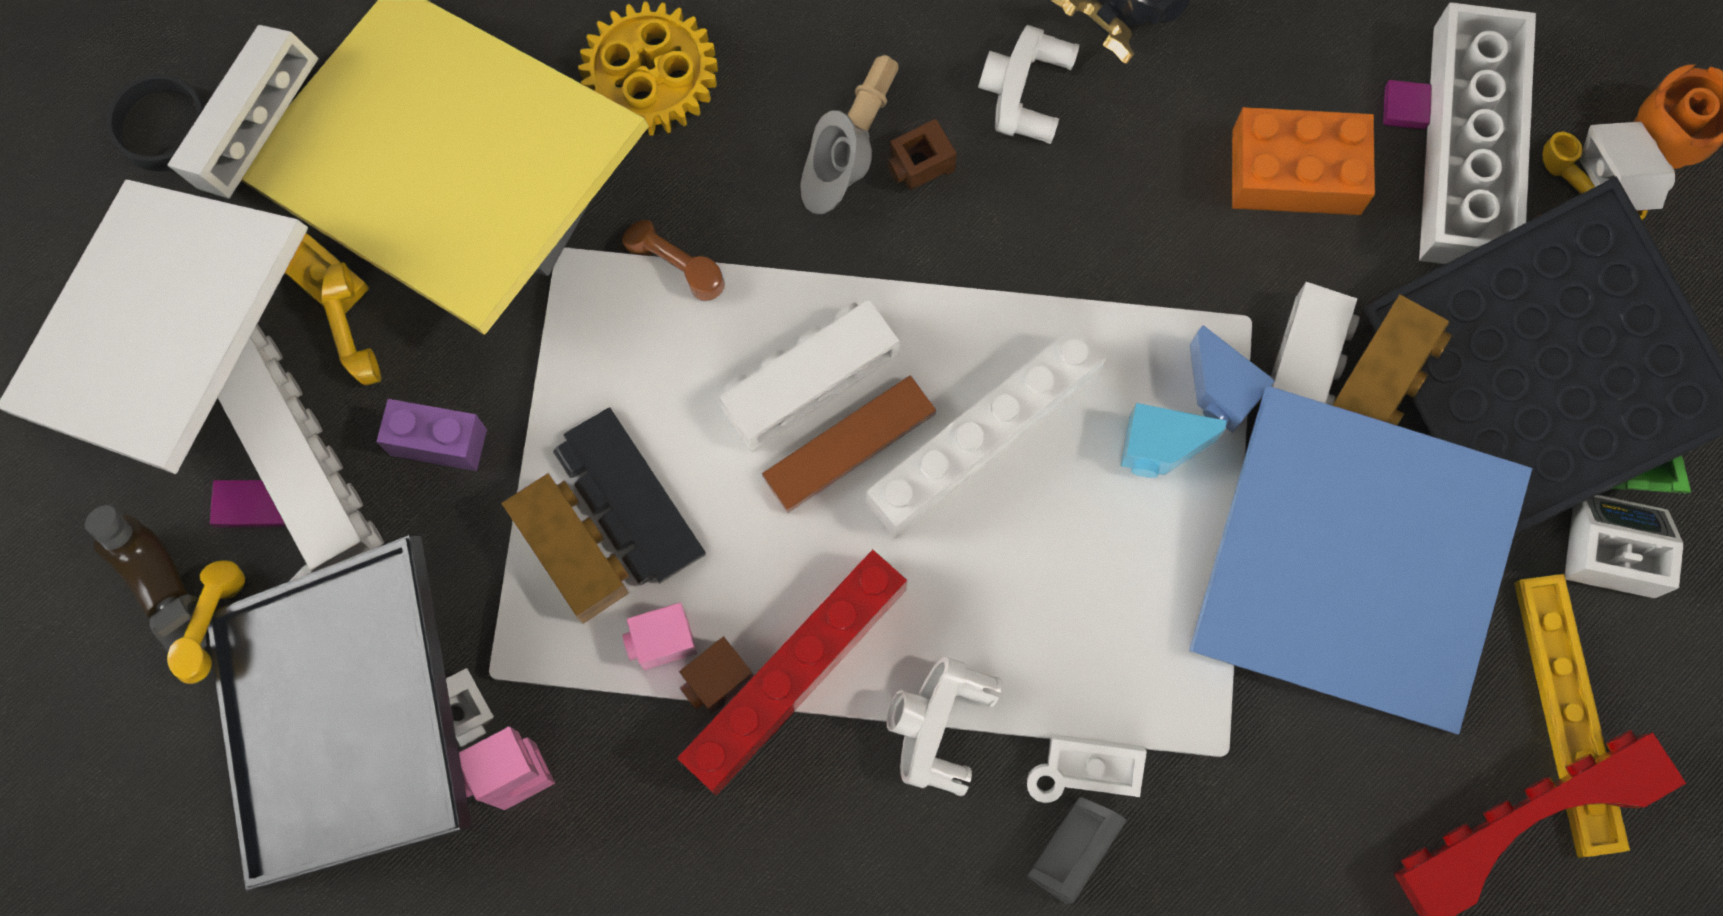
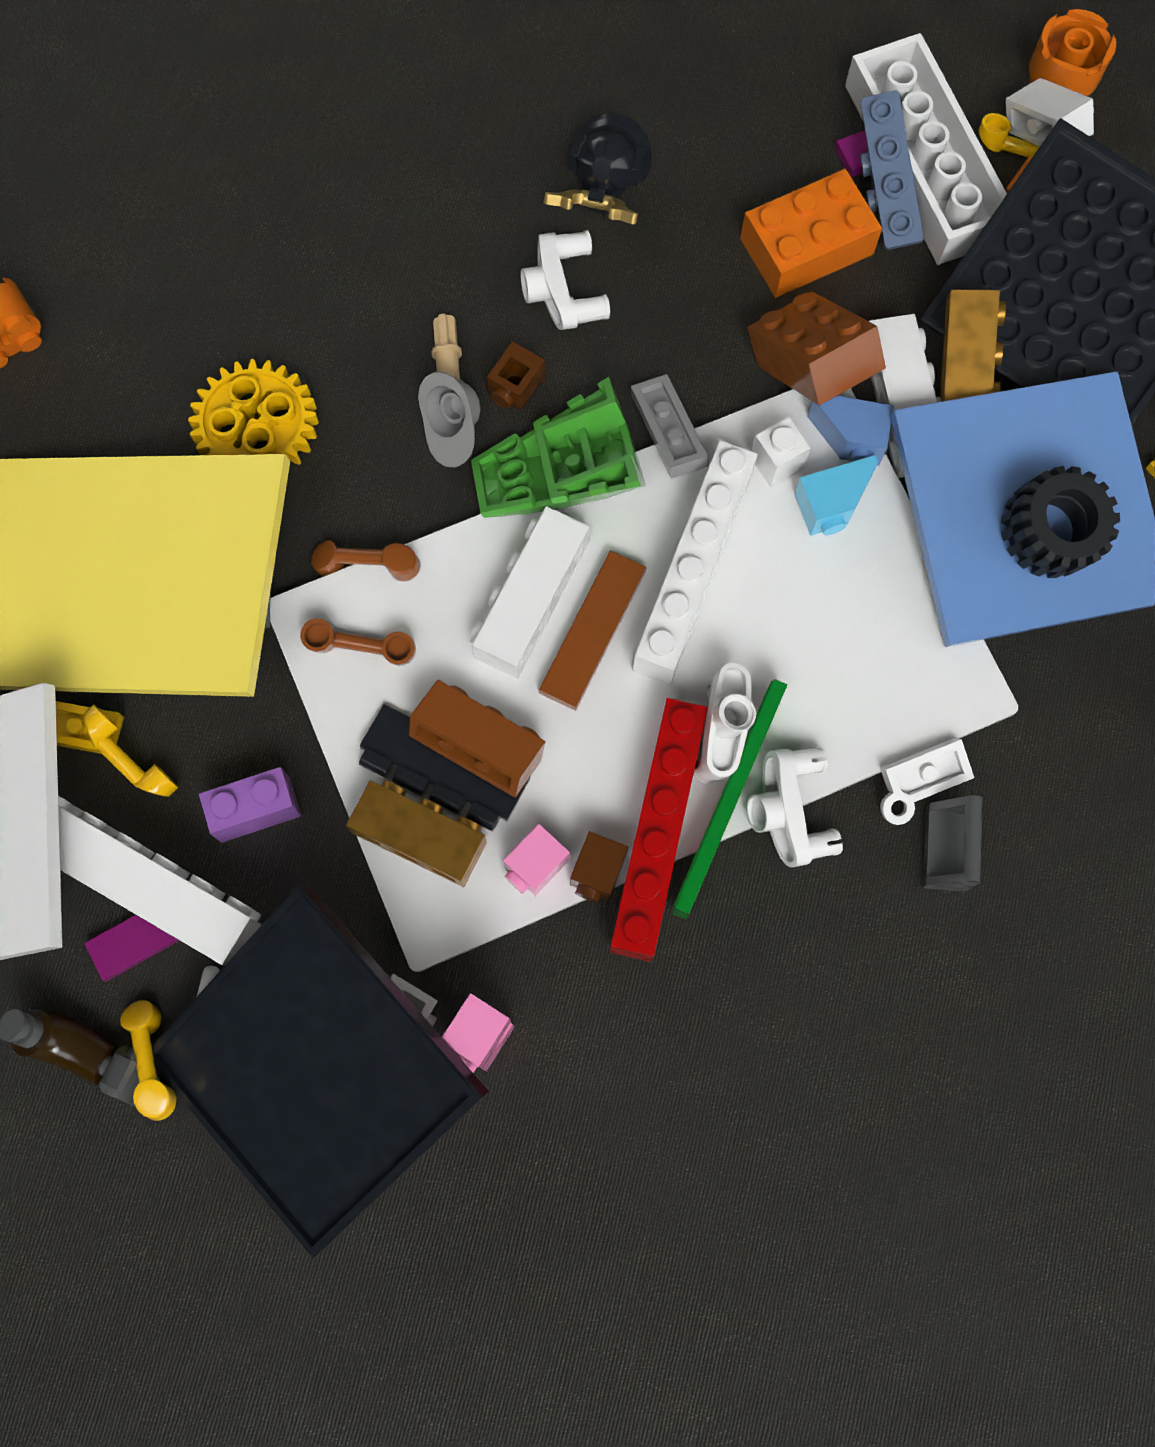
camera: 30 degrees left, 0 degrees up
none -> dark orange bar [300,618,416,666]
none -> dark orange brick [409,679,546,798]
none -> bright green wedge [471,377,646,518]
none -> light grey plate [631,374,708,479]
none -> green tile [671,679,788,920]
none -> white connector [694,663,756,784]
none -> dark orange brick [747,292,886,406]
none -> white brick [751,417,811,487]
none -> sand blue bracket [860,90,923,250]
none -> black tyre [1001,466,1120,578]

